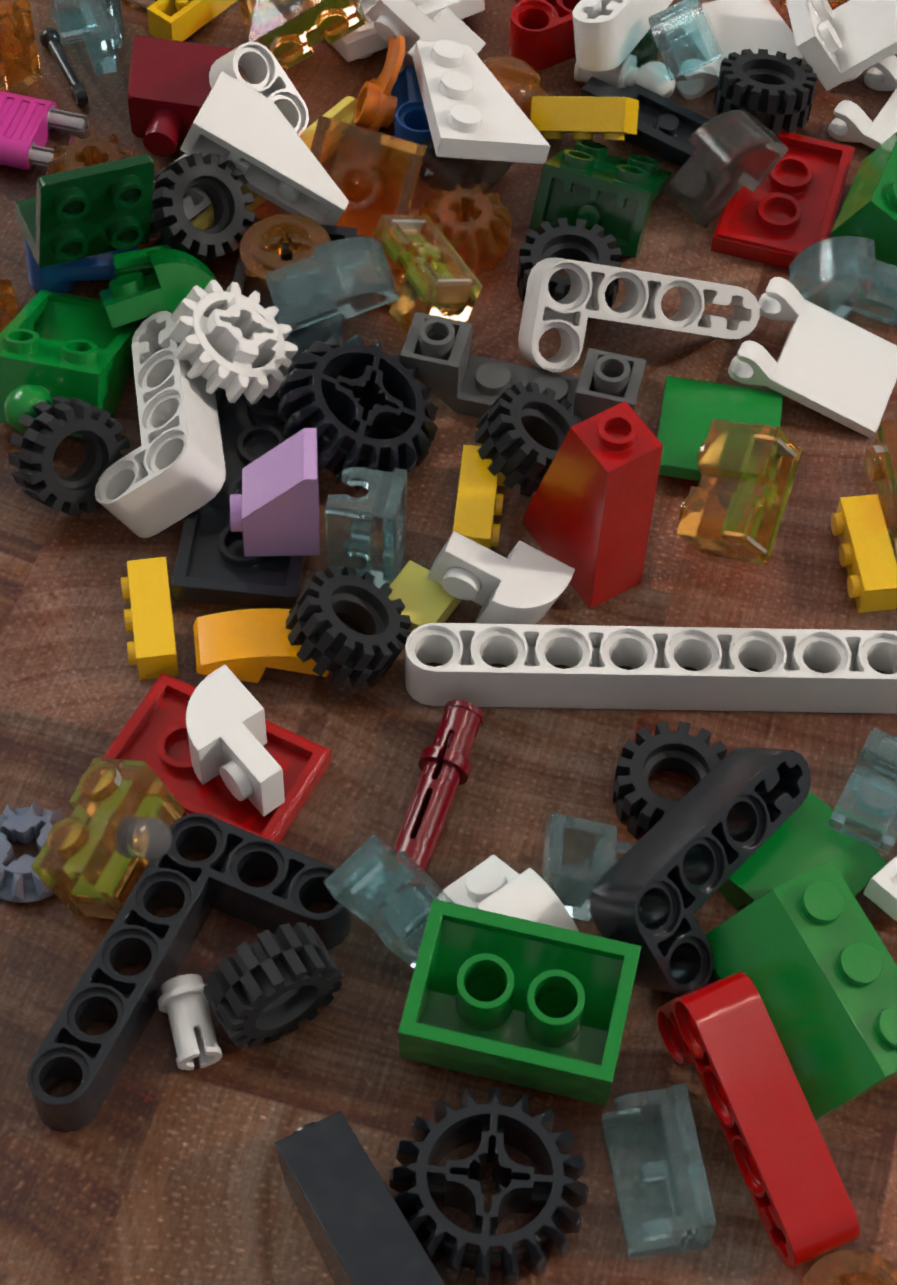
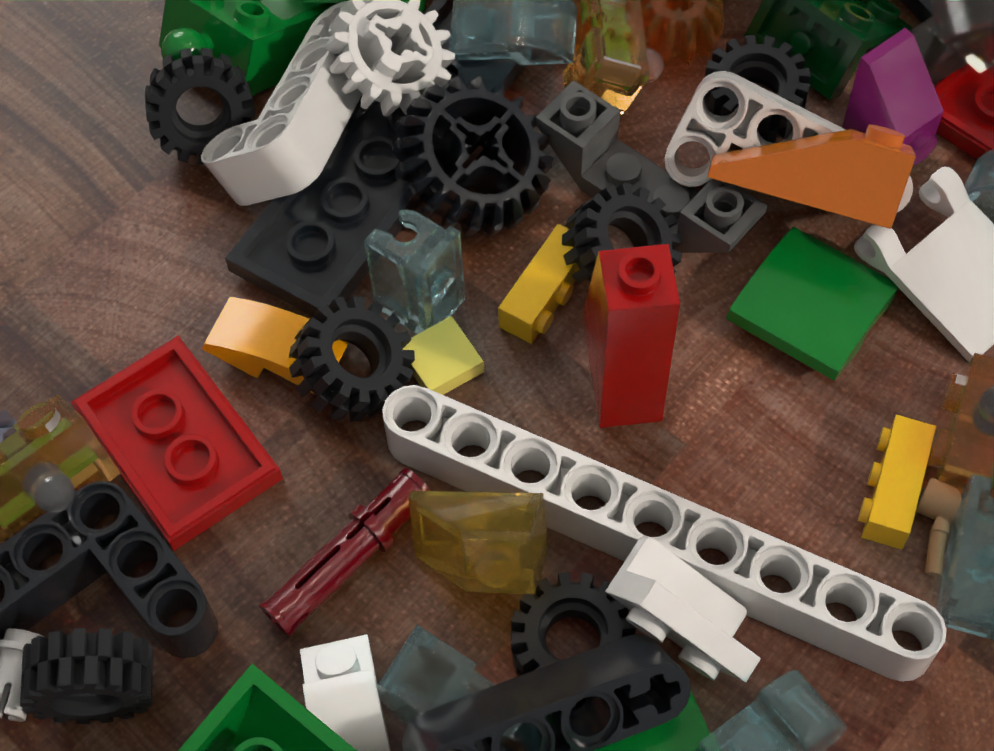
camera: 30 degrees right, 5 degrees up
yellow piece [121,557,179,680] -> none
white brick [186,665,285,817] -> none
lavender slope [230,428,320,557] -> none
clear light blue brick [324,834,453,969] -> none
white brick [427,531,575,624] -> none
clear orange piece [676,419,803,565] -> none
none -> clear yellow slope [409,491,548,594]
none -> white bracket [605,536,761,682]
none -> orange slope [707,124,916,229]
none -> magenta slope [842,28,944,166]

